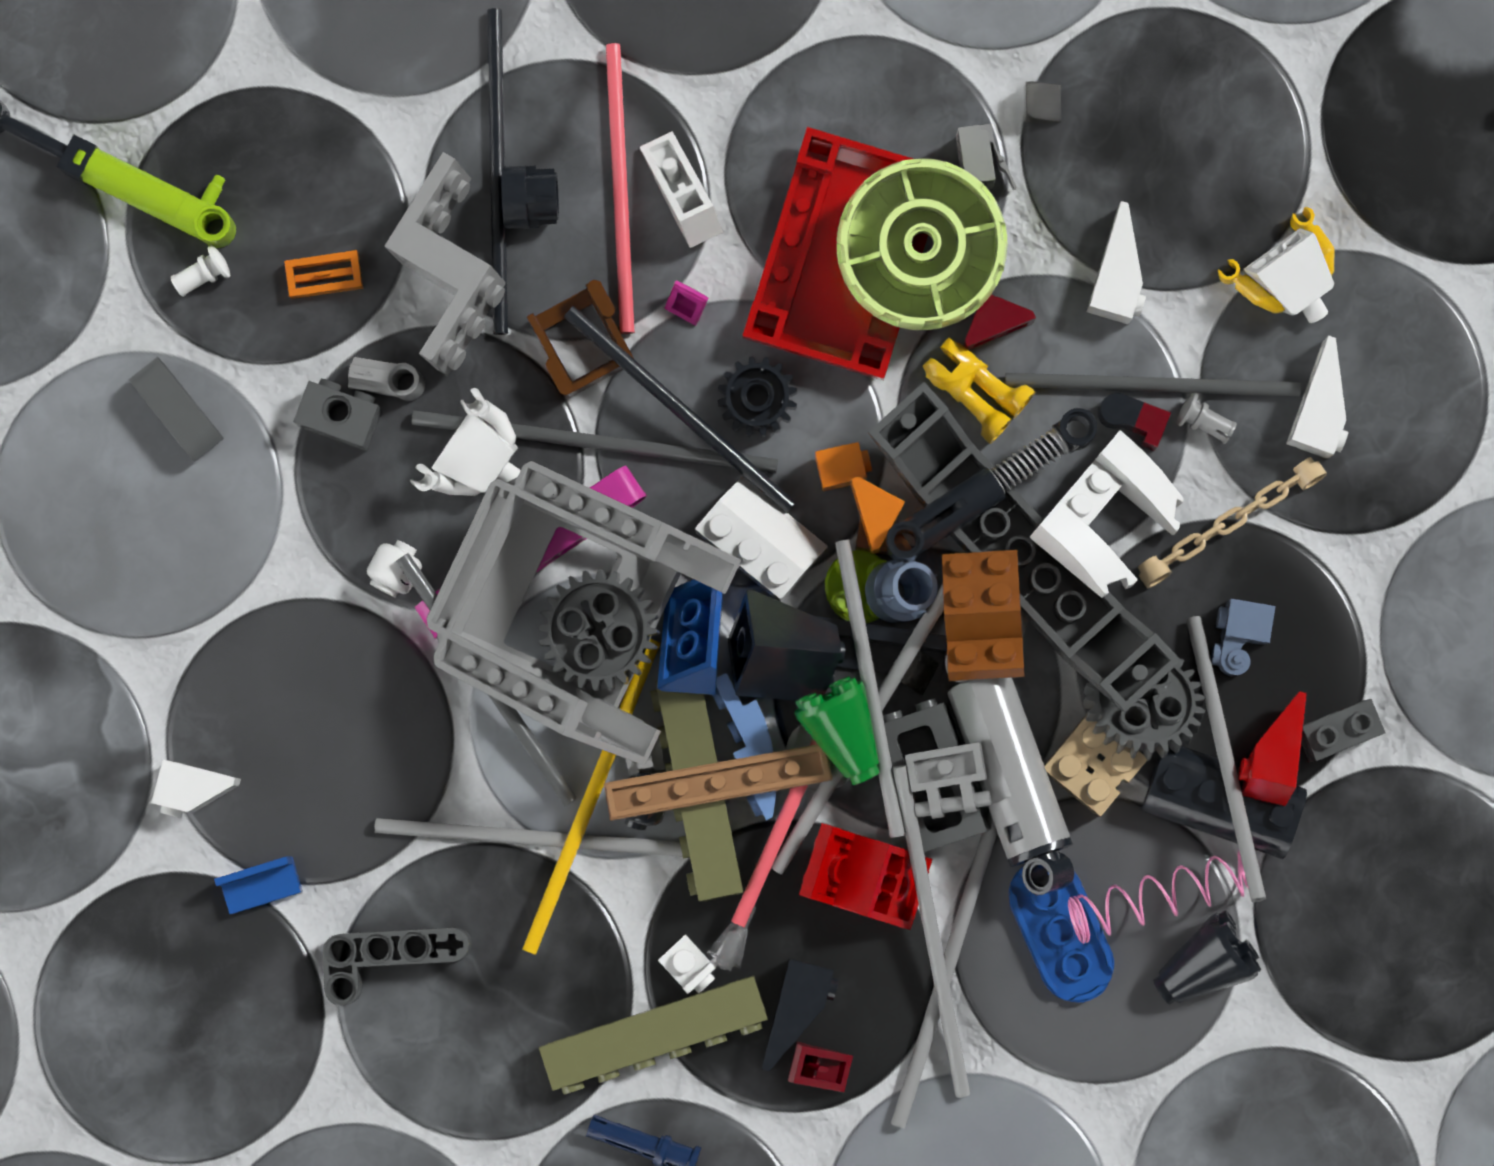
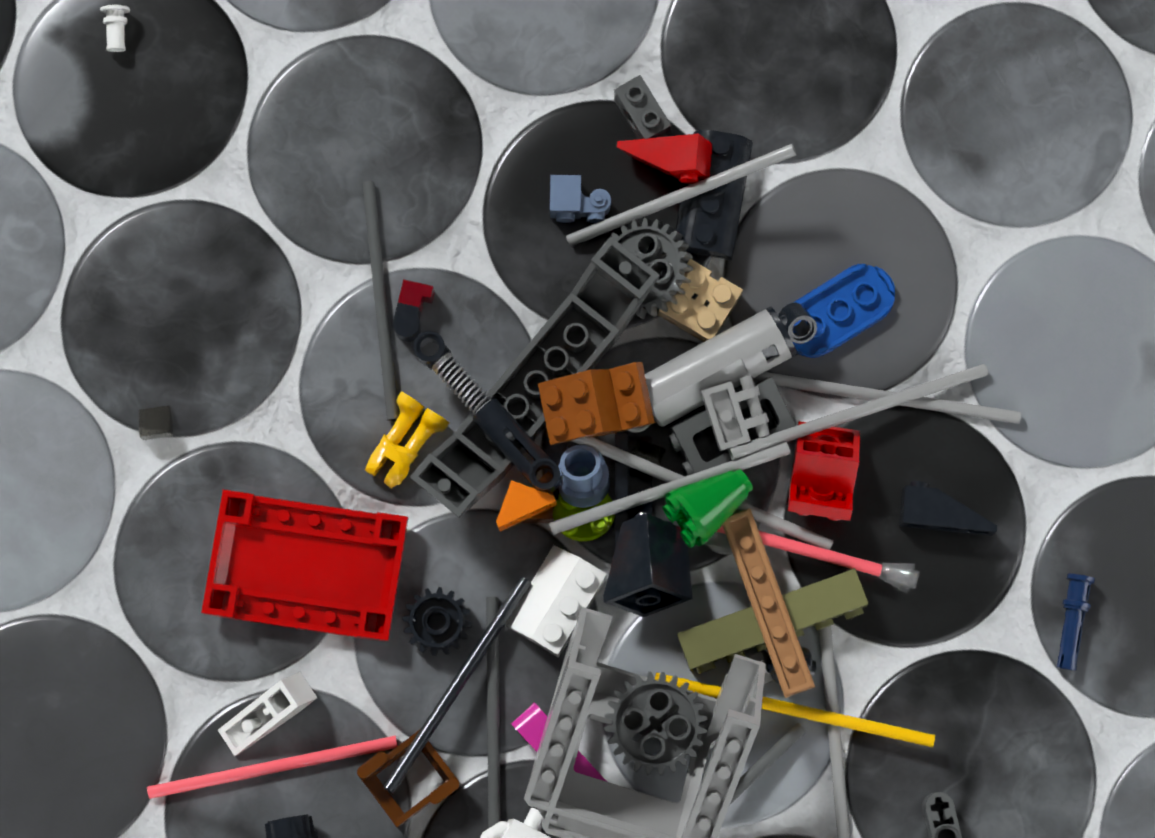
camera: 100 degrees left, 5 degrees down
olive brick [539,975,768,1095] -> none
blue slope [657,579,723,695] -> none
white bracket [658,934,716,994] -> none
dark pink slope [664,280,709,326] -> none
medium blue slope [712,673,776,821] -> none
dark red slope [788,1042,853,1092] -> none
orange brick [815,442,872,492] -> none
yellowish green wheel [837,158,1008,330] -> none
light grey piece [955,124,1016,190] -> none
dark red slope [963,294,1036,351] -> none
white wedge [1030,430,1183,598] -> none
bright pink piece [1068,850,1248,944] -> none
white slope [1086,201,1146,324] -> none
tan piece [1138,457,1327,589] -> none
black cone [1153,910,1261,1005] -> none
light grey pin [1176,393,1237,444] -> none
white torso [1218,207,1335,323] -> none
white slope [1286,336,1348,459] -> none

